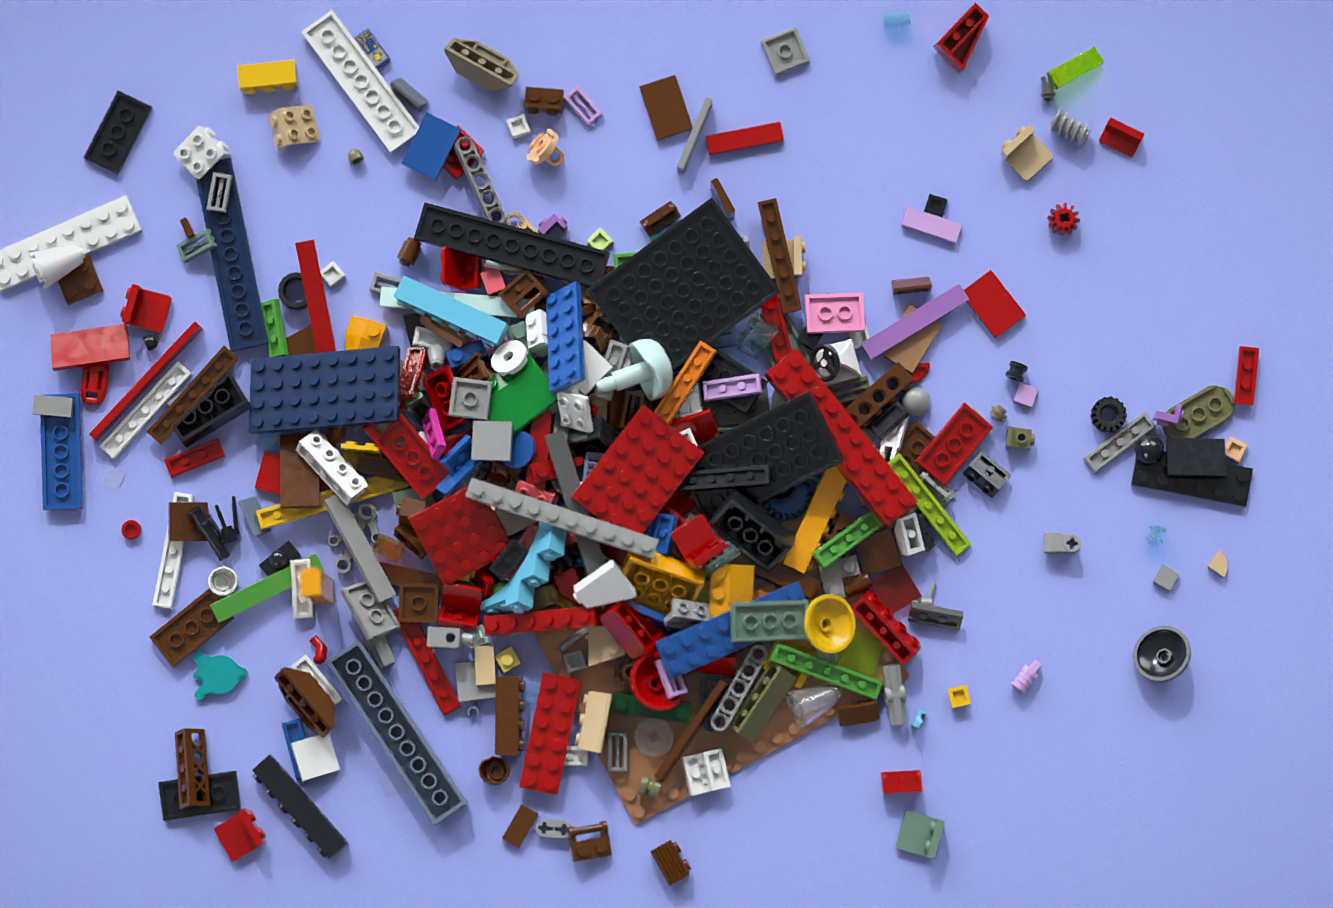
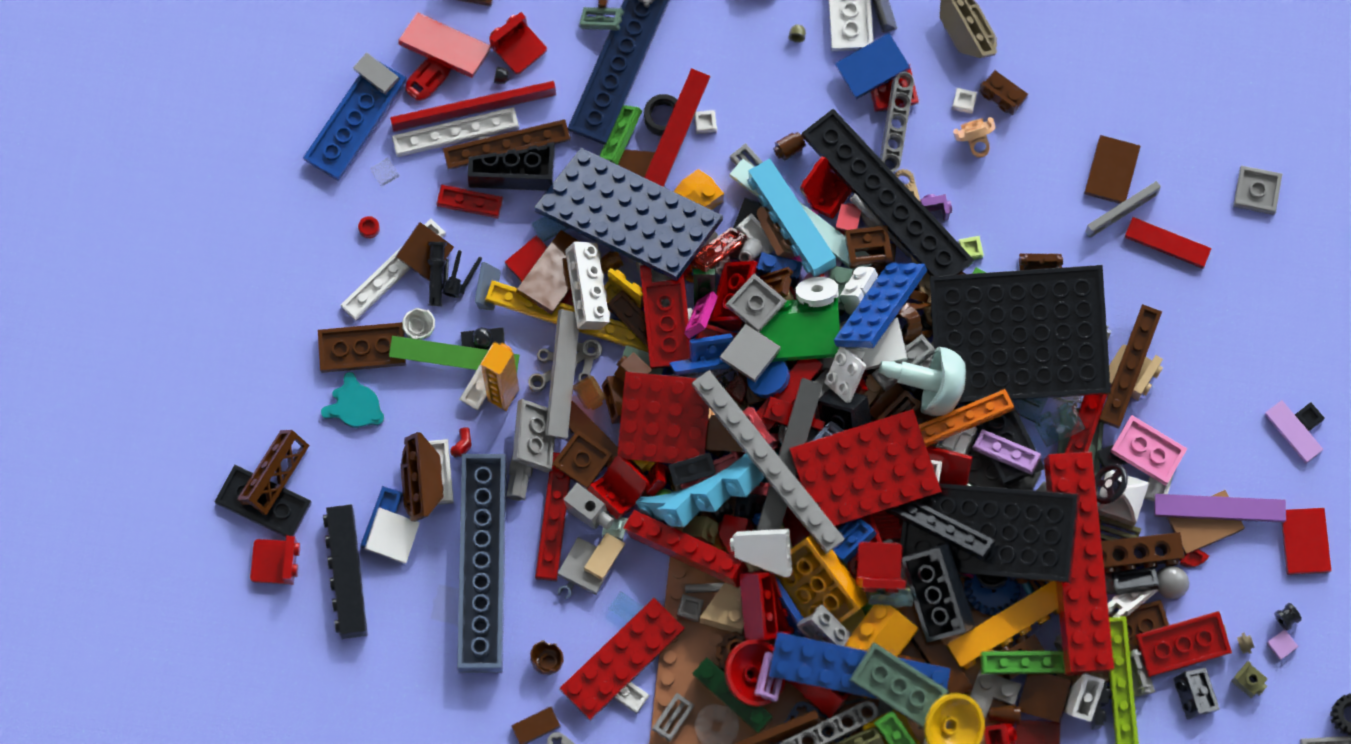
camera: 30 degrees right, 10 degrees down
light yellow plate [495,647,521,673] -> none
reddish brown brick [495,676,526,755] -> none
lavender tile [563,85,603,127] -> none
tan slope [575,691,613,754] -> none
reddish brown tile [710,178,735,221] -> none
slope [891,277,932,295] -> none

